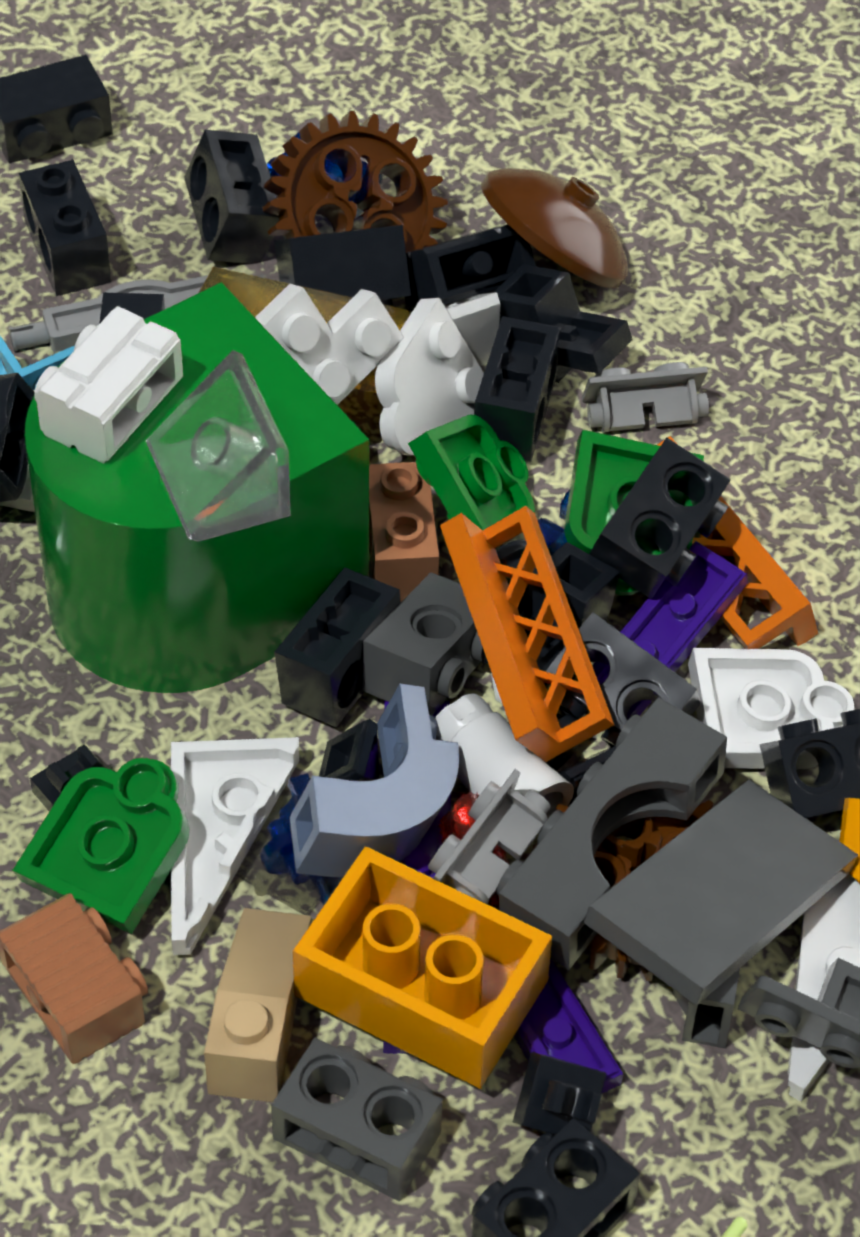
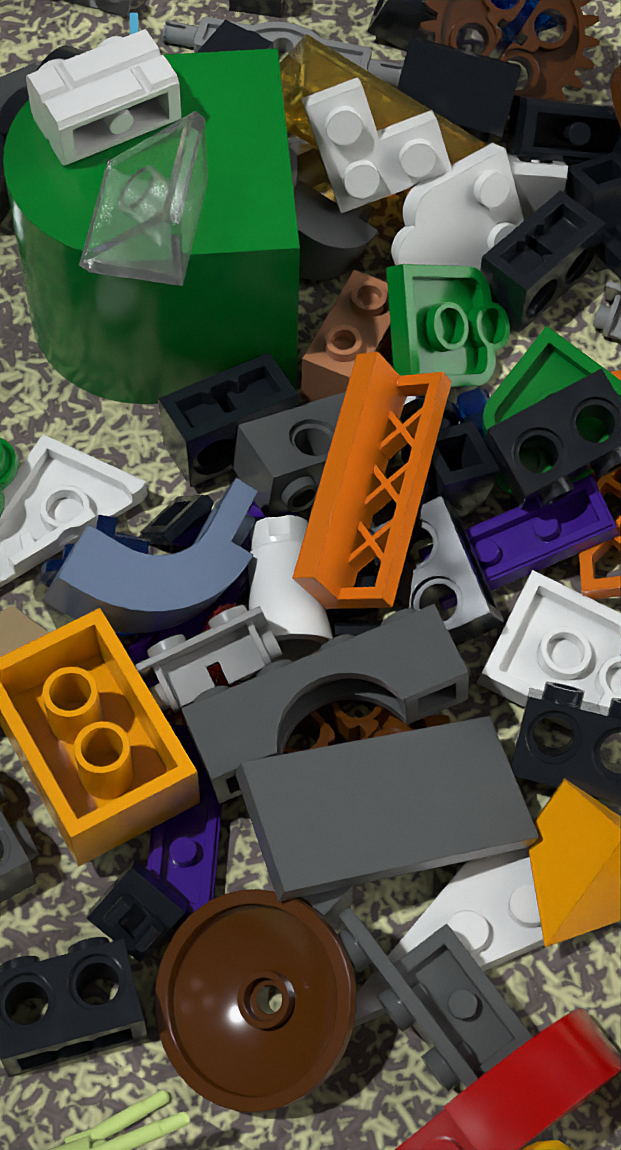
camera: 30 degrees right, 10 degrees up
none -> reddish brown dish [155,889,356,1112]

